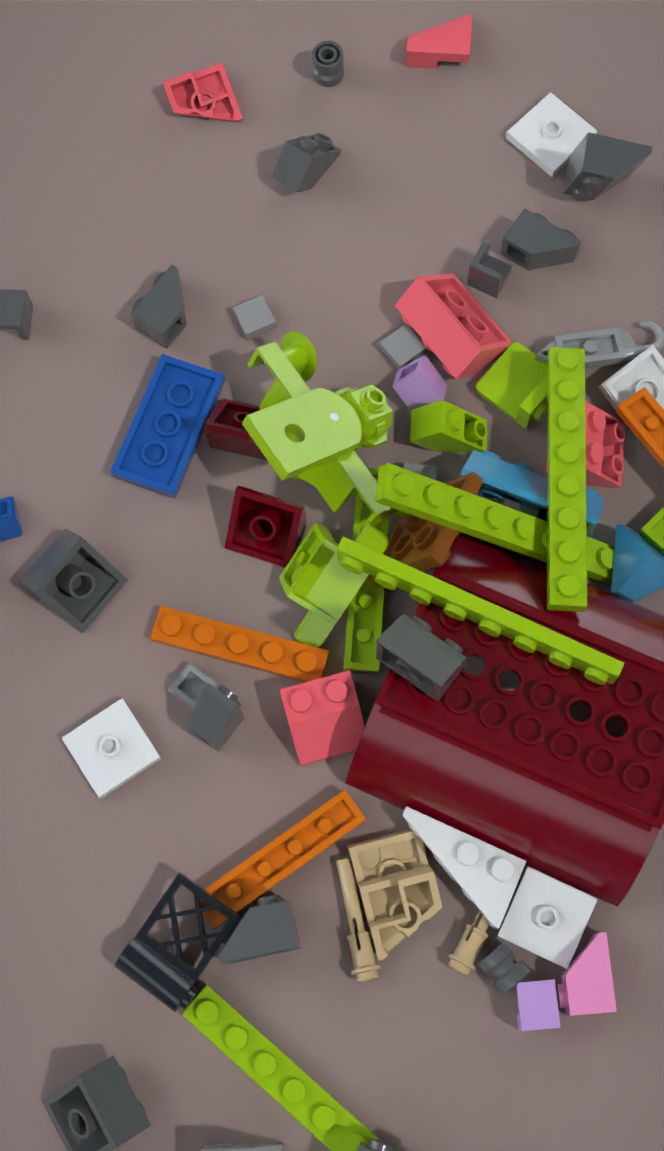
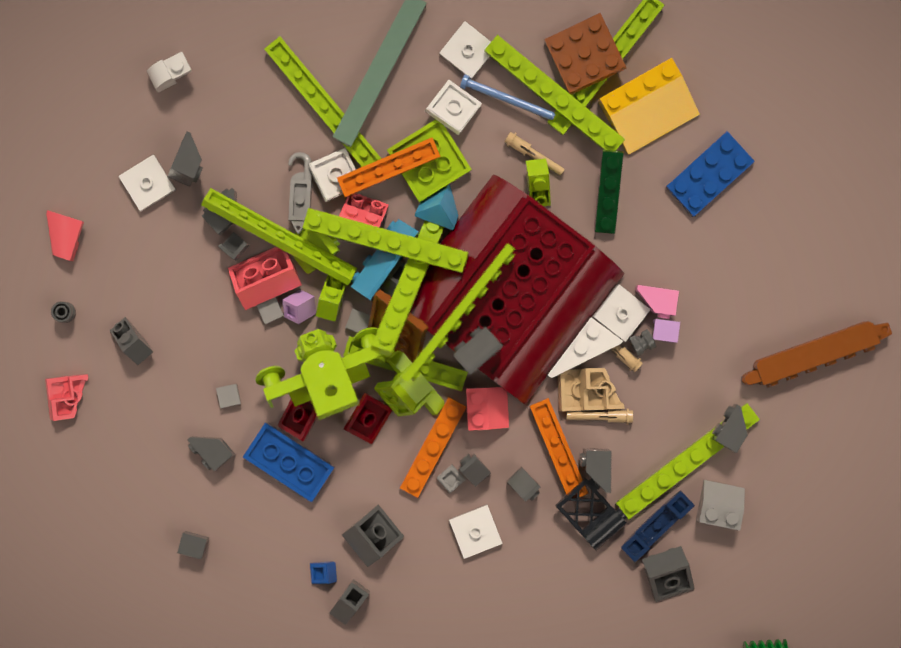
camera: 85 degrees left, 15 degrees up
none -> lime plate [201,188,357,285]
none -> dark grey slope [507,467,541,502]
none -> dark blue slope [621,490,695,562]

